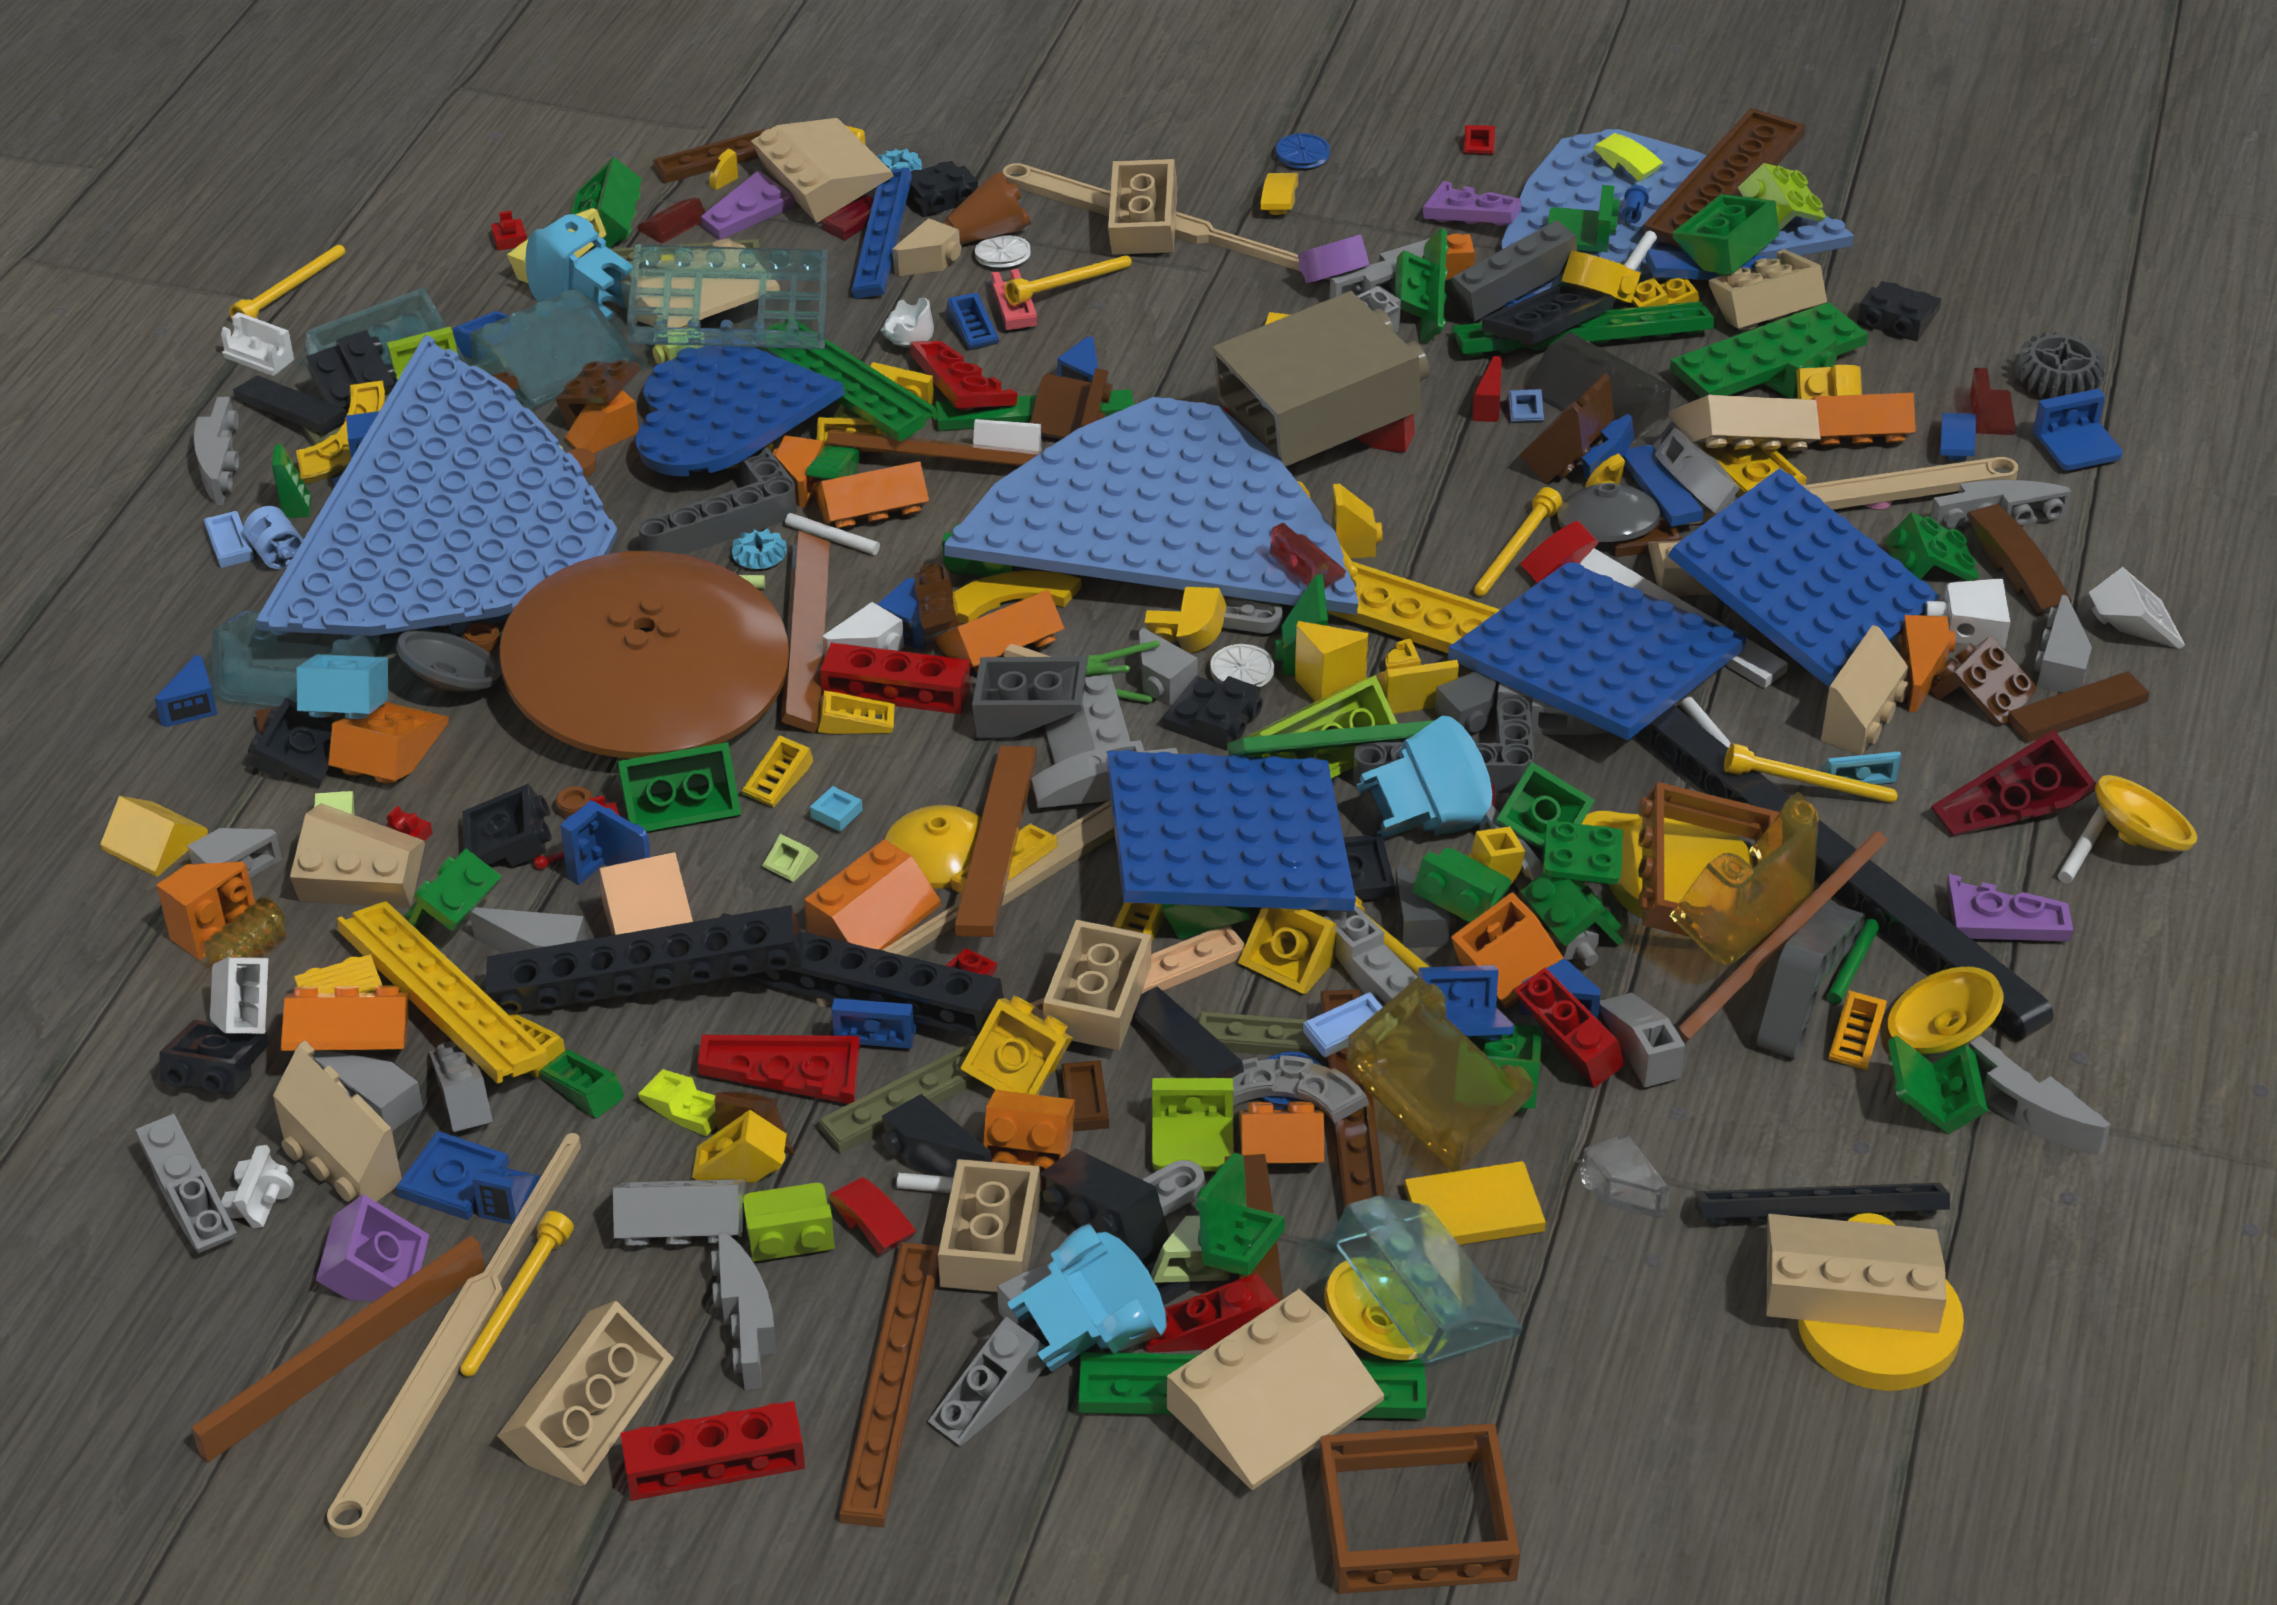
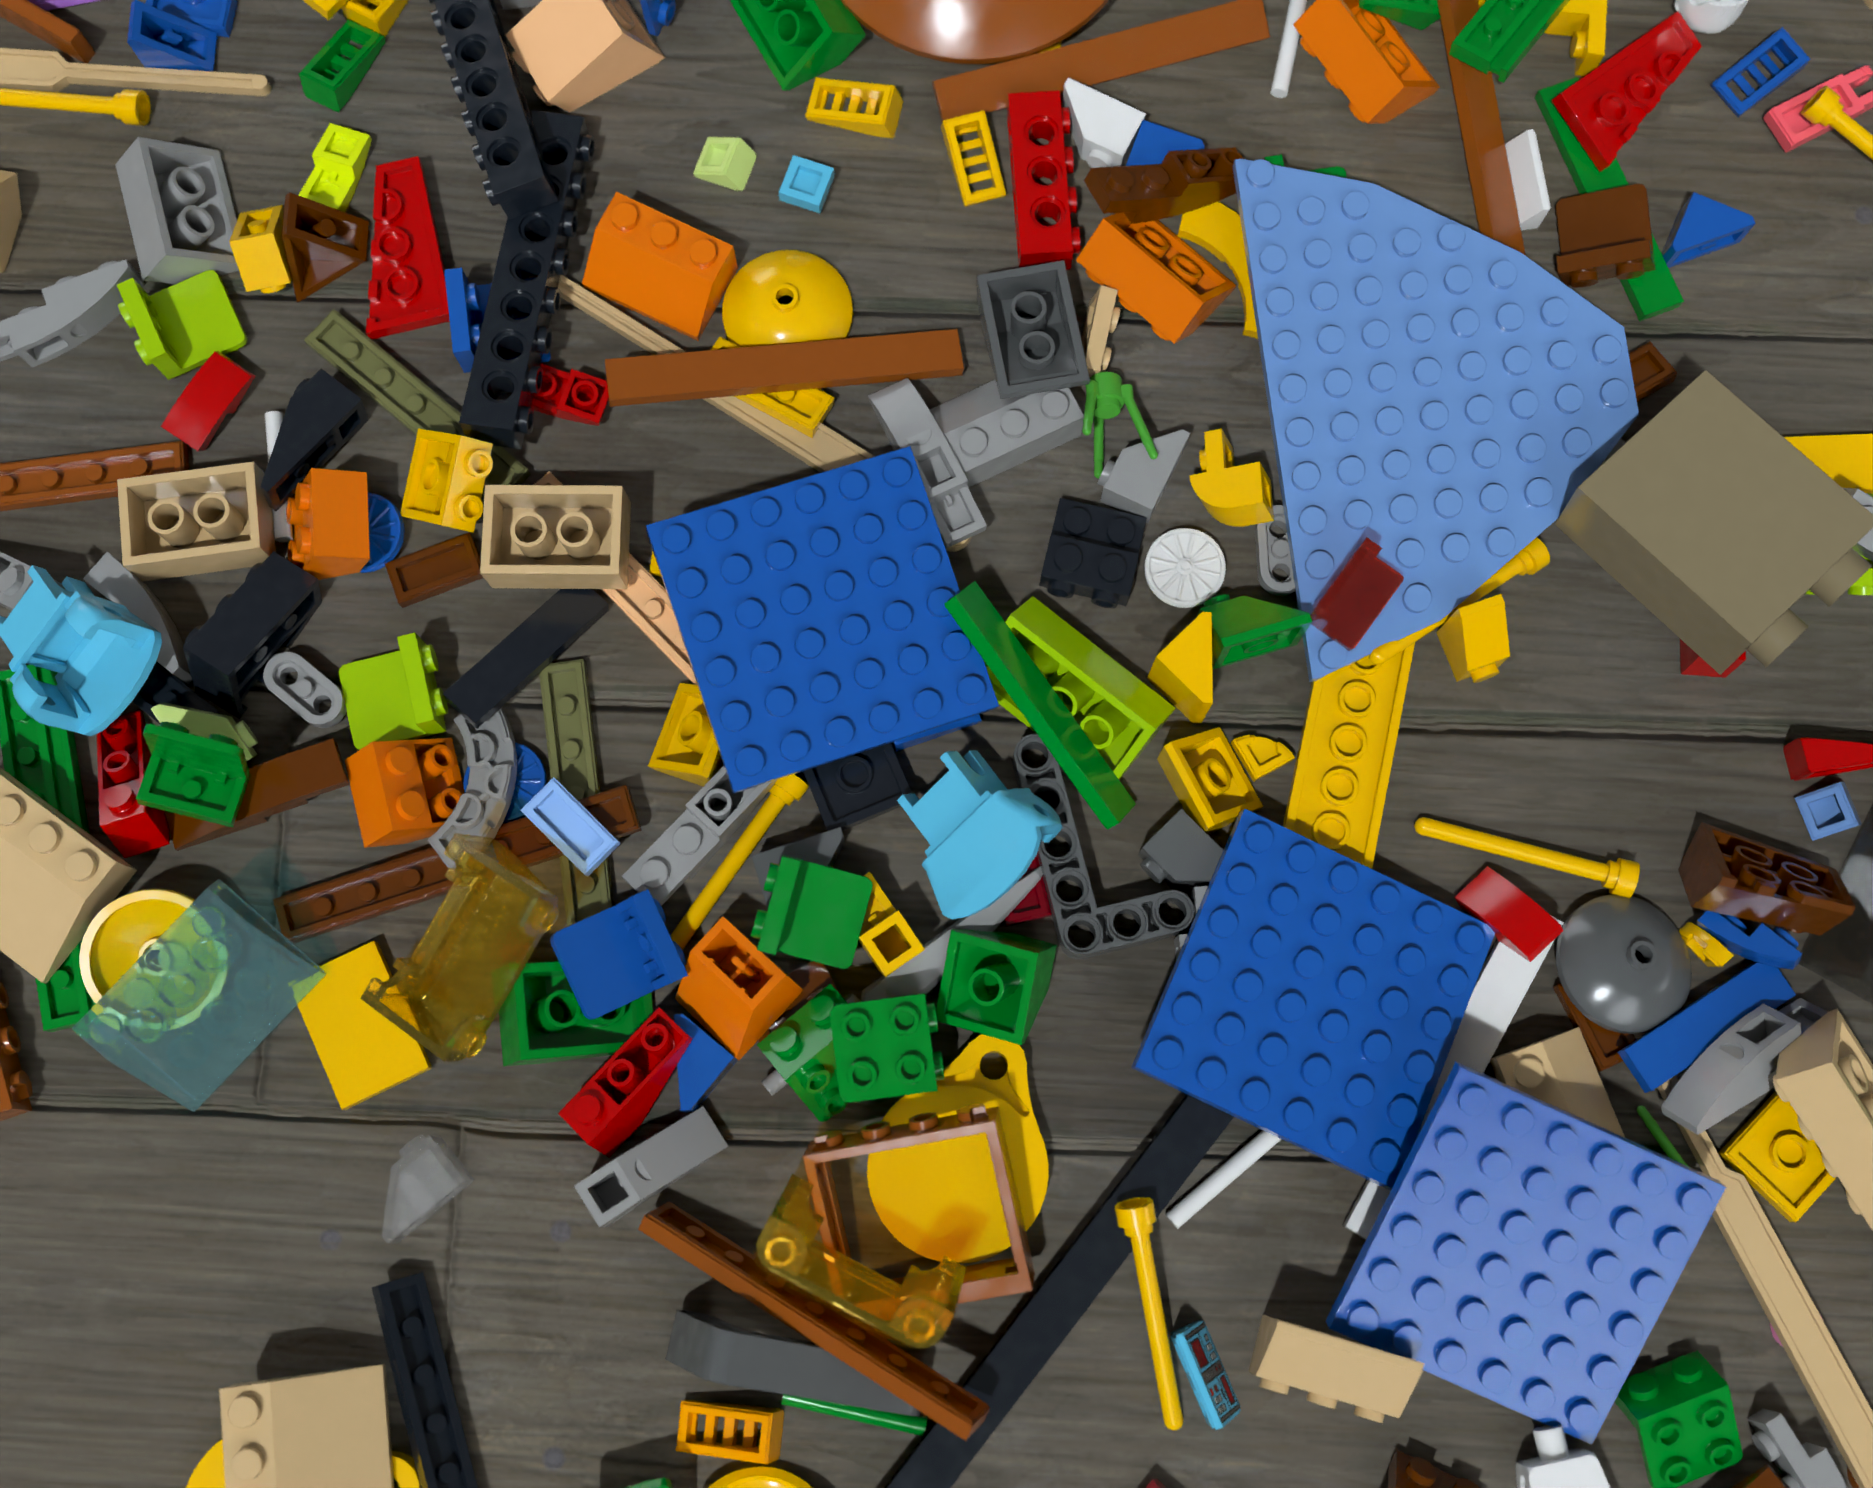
camera: 75 degrees right, 35 degrees up
orange slope [1900,615,1956,712] -> none

